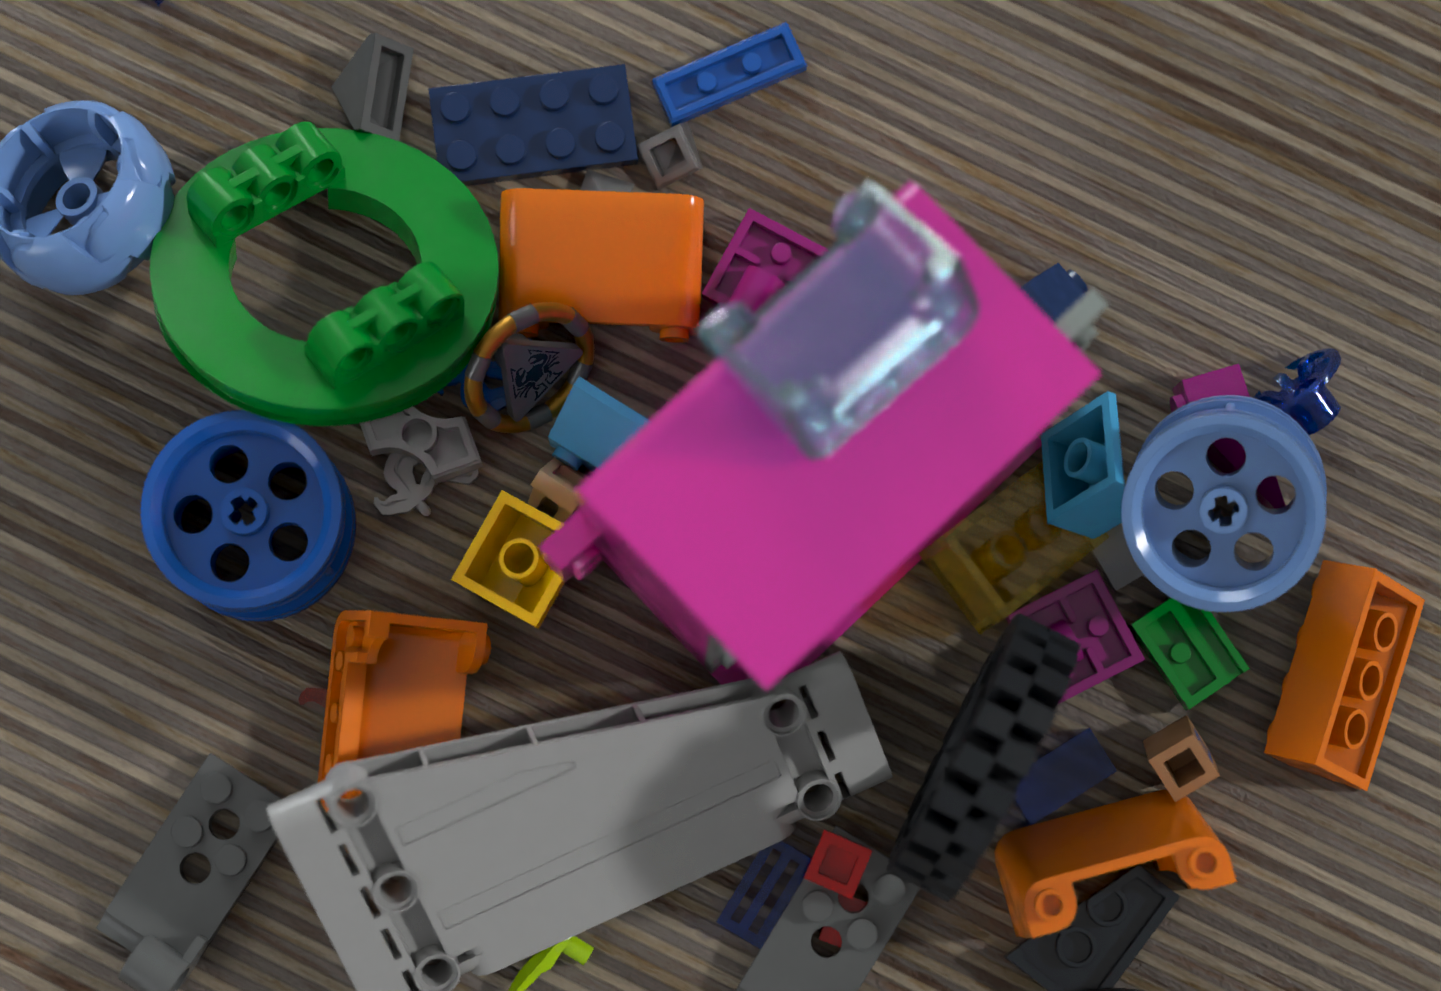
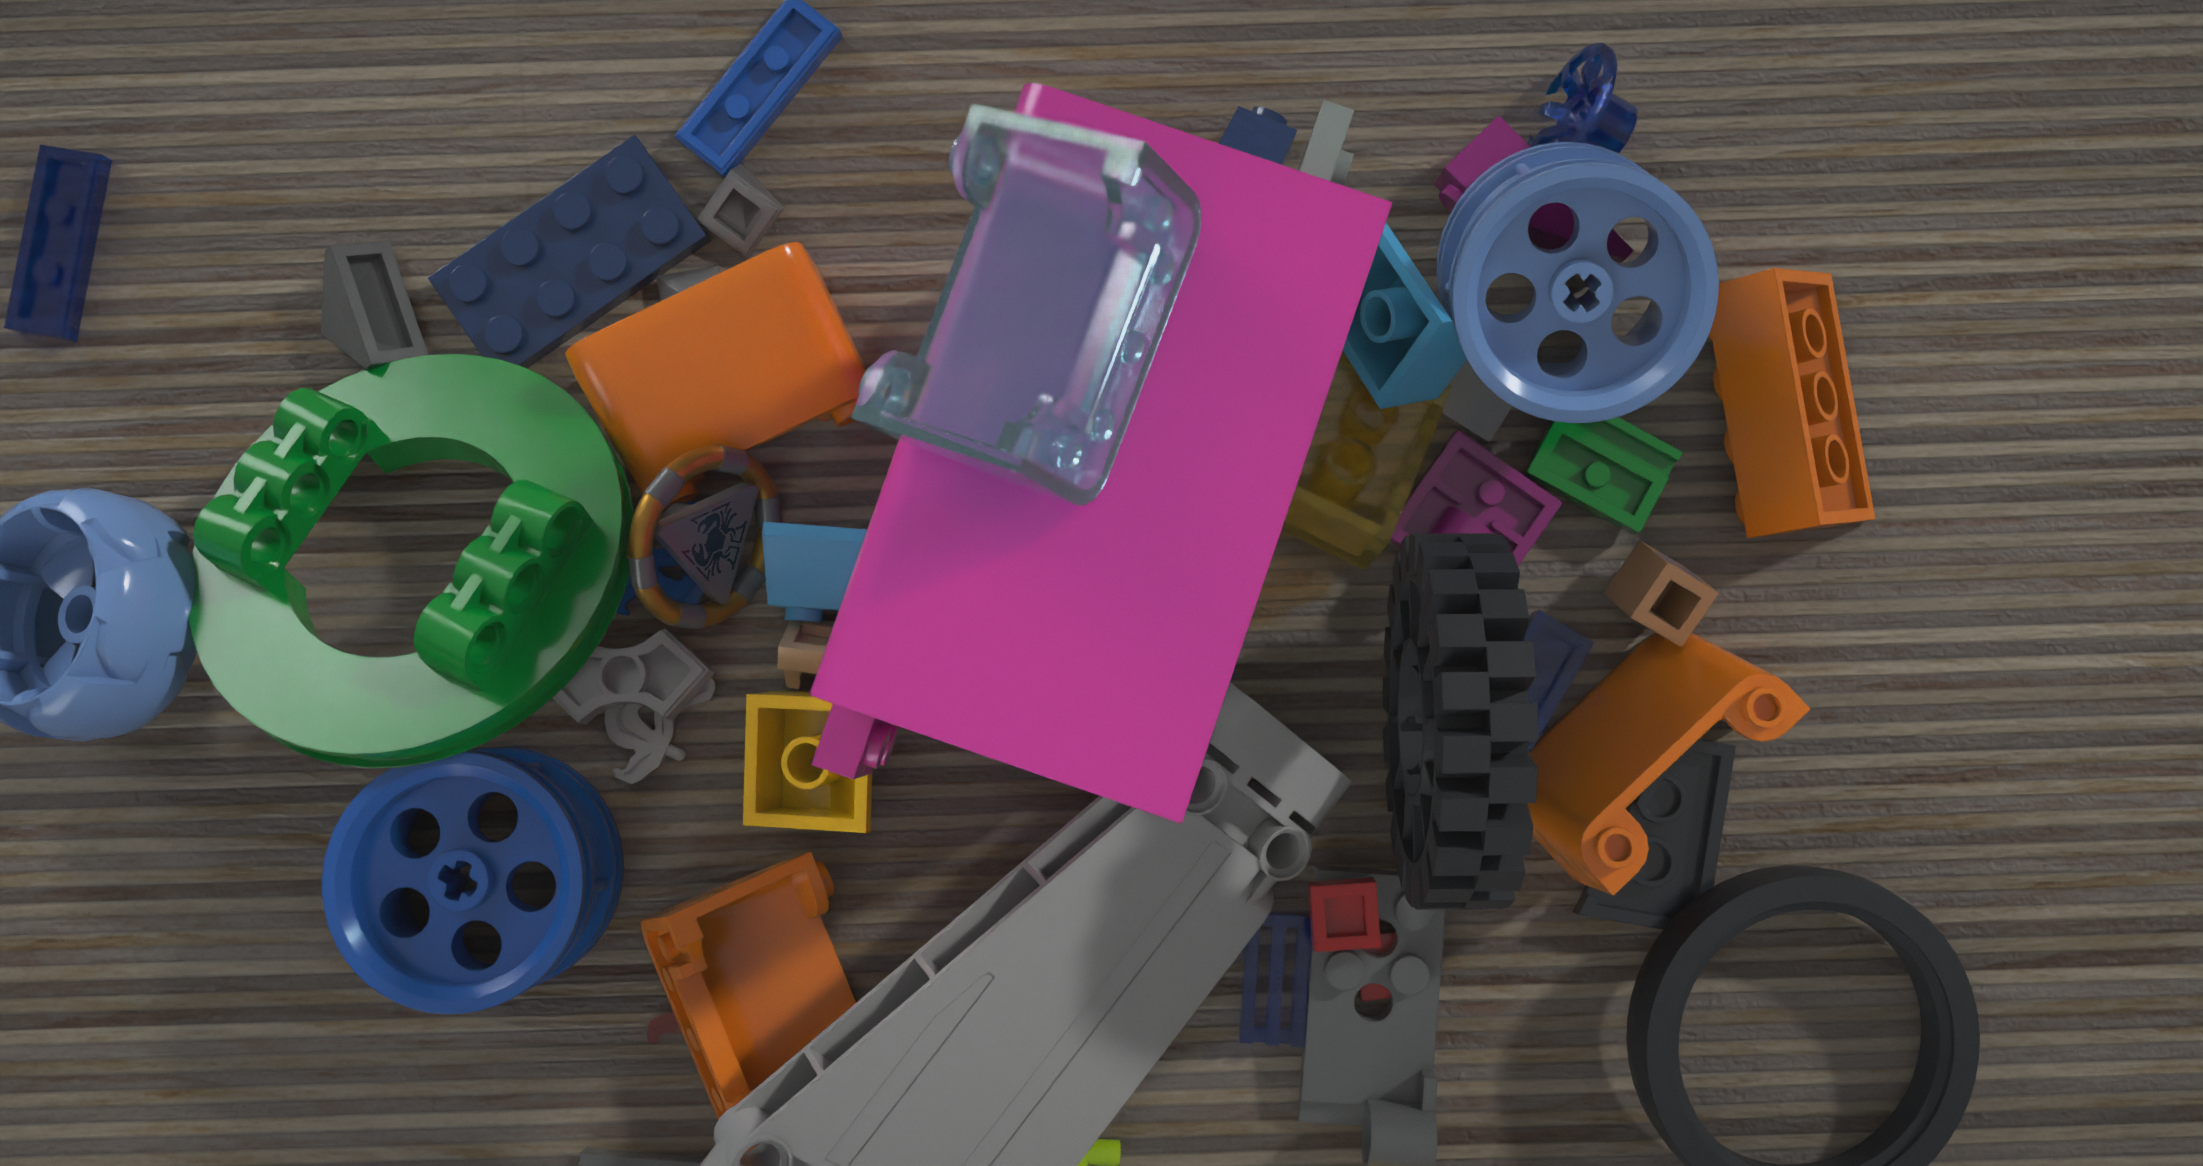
camera: 20 degrees left, 5 degrees up
magenta plate [701,208,832,325] -> none

